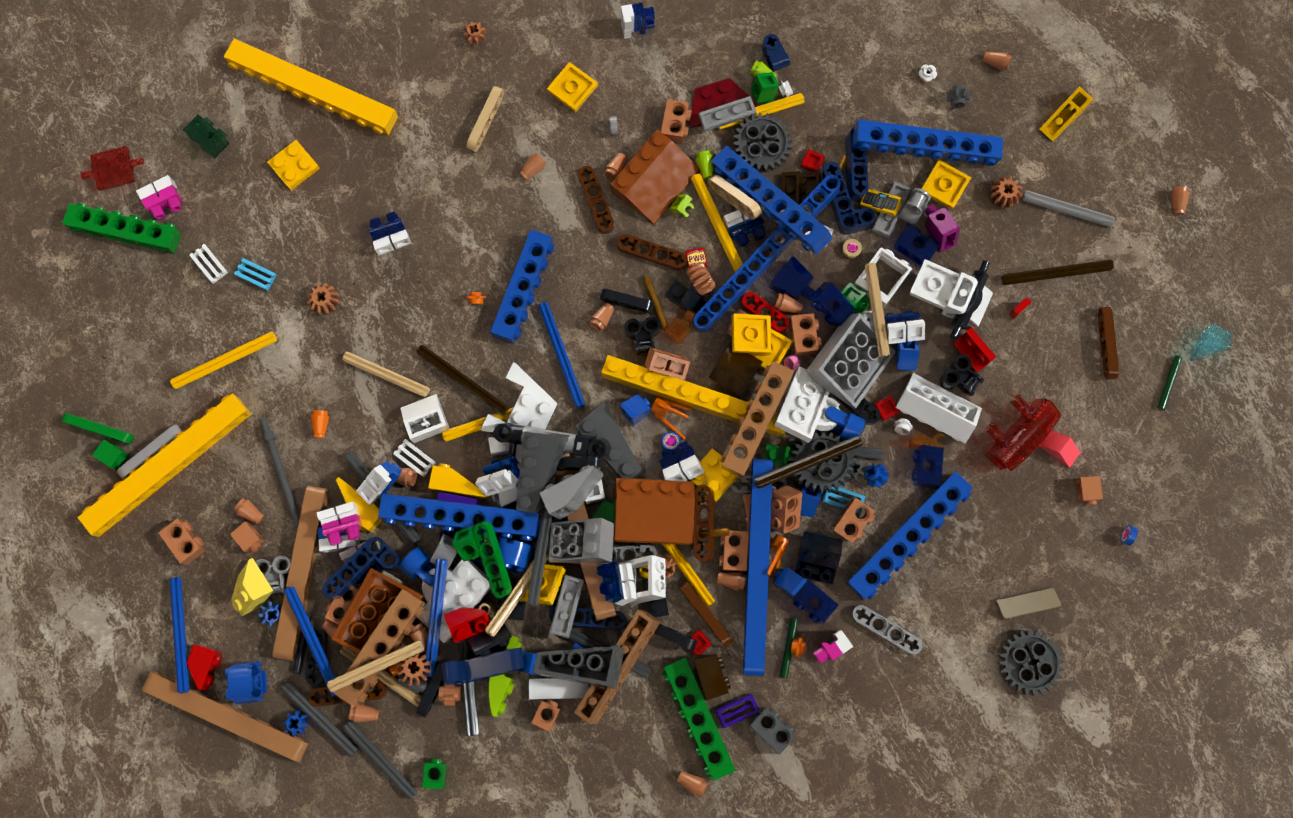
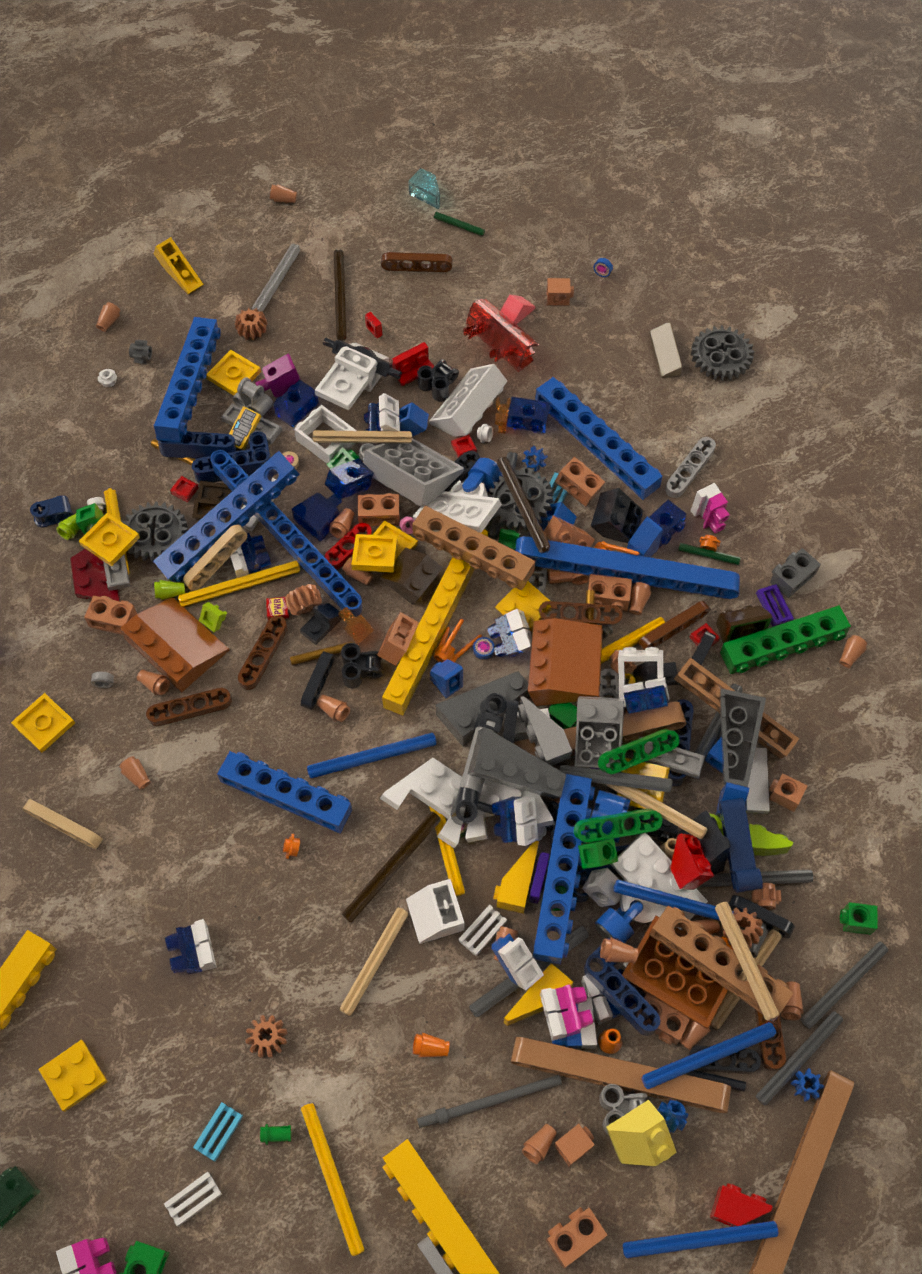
camera: 90 degrees left, 15 degrees down
blue brick [225,661,267,704] -> none
none -> yellow plate [79,512,140,567]
none -> green pin [260,1124,291,1145]
none -> green beam [598,729,679,774]
none -> orange cone [598,1029,622,1054]
none -> nougat cone [600,937,638,963]

